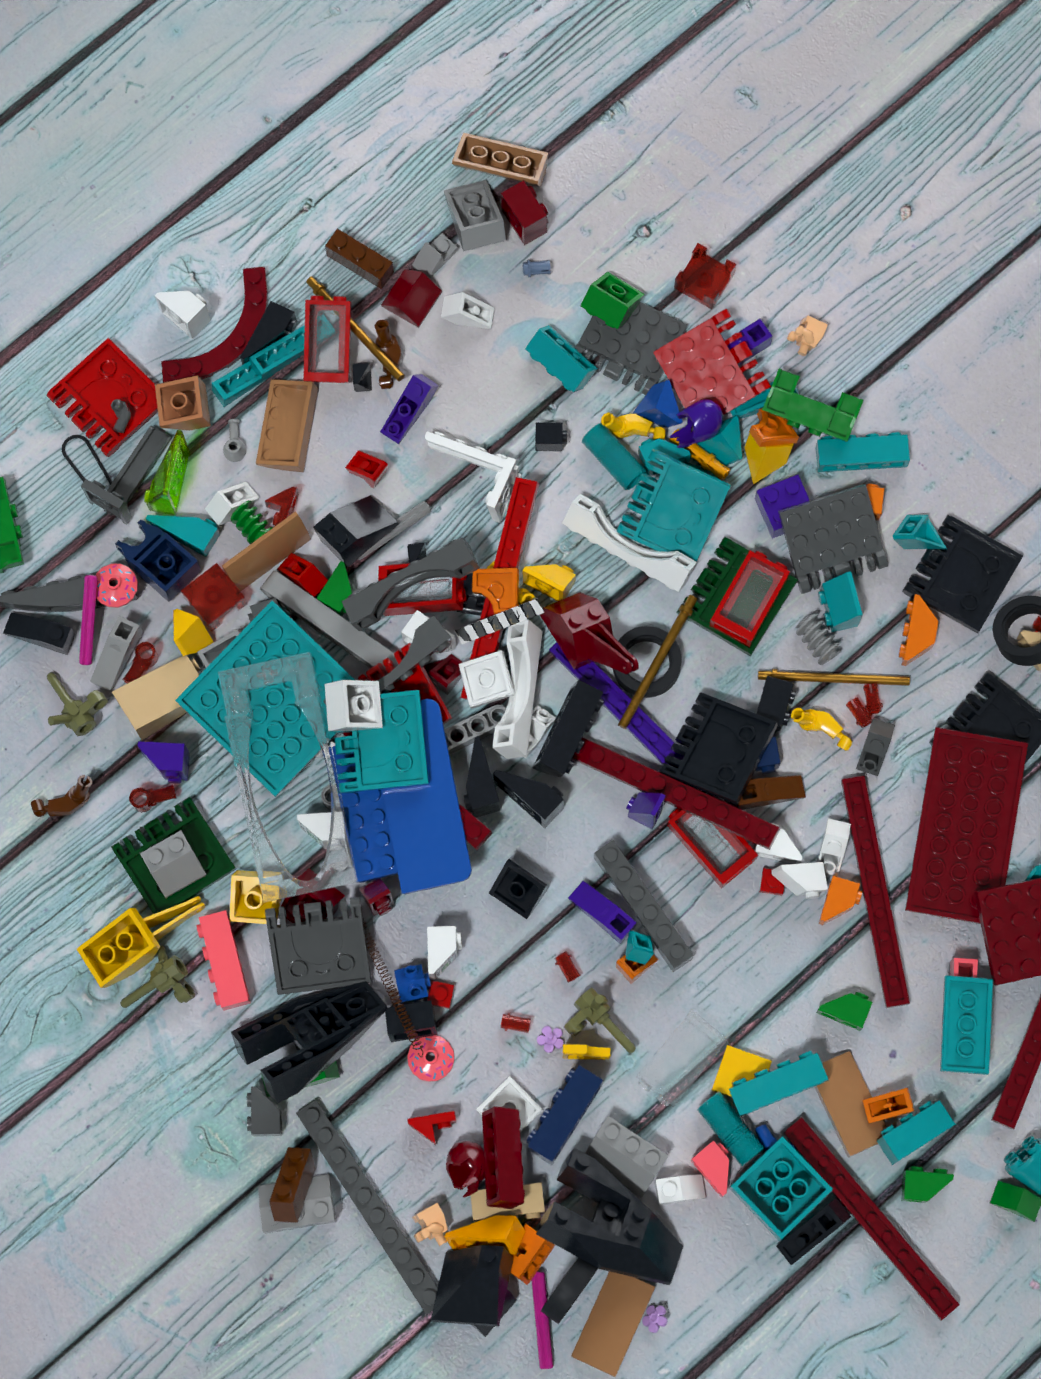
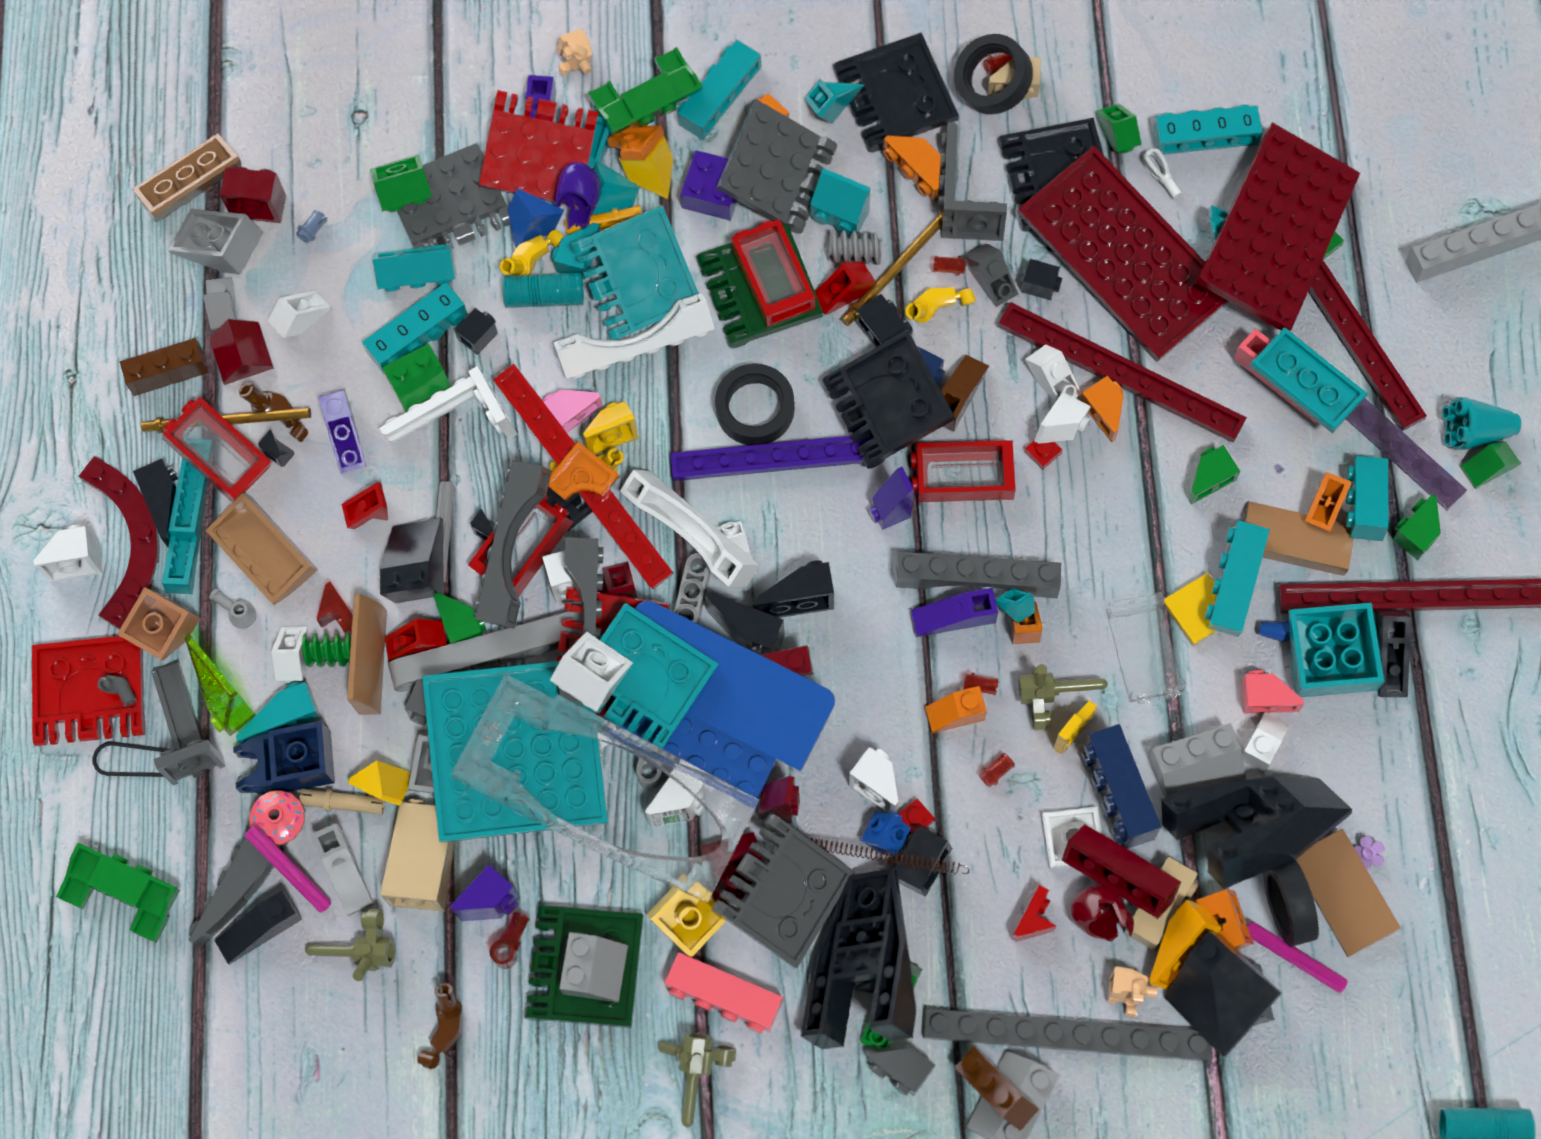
camera: 50 degrees left, 5 degrees down
yellow slope [77,896,206,988] -> none
clear red pin [122,642,158,684] -> none
clear red panel [181,563,247,632] -> none
coral dish [407,1035,454,1082] -> none
sticker [454,599,544,644] -> none
white tile [459,650,515,709] -> none
black slope [489,859,547,919] -> none
black slope [532,680,604,777] -> none
lavender plant [537,1026,564,1053] -> none
dark red slope [540,592,639,674] -> none
dark red plate [572,737,780,850] -> none
pearl gold bar [618,595,697,729] -> none
clear red panel [674,243,736,309] -> none
teal piece [697,1092,764,1166] -> none
white slope [755,823,802,864] -> none
clear red pin [863,683,883,714] -> none
none -> tan pin [299,788,385,815]
none -> teal brick [362,282,468,374]
none -> green slope [382,343,452,413]
none -> bright pink slope [543,389,603,433]
none -> red slope [815,262,876,315]
none -> orange slope [925,686,987,734]
none -> dark grey bracket [938,122,1007,241]
none -> black brick [1021,259,1063,301]
none -> clear purple plate [1346,398,1467,511]

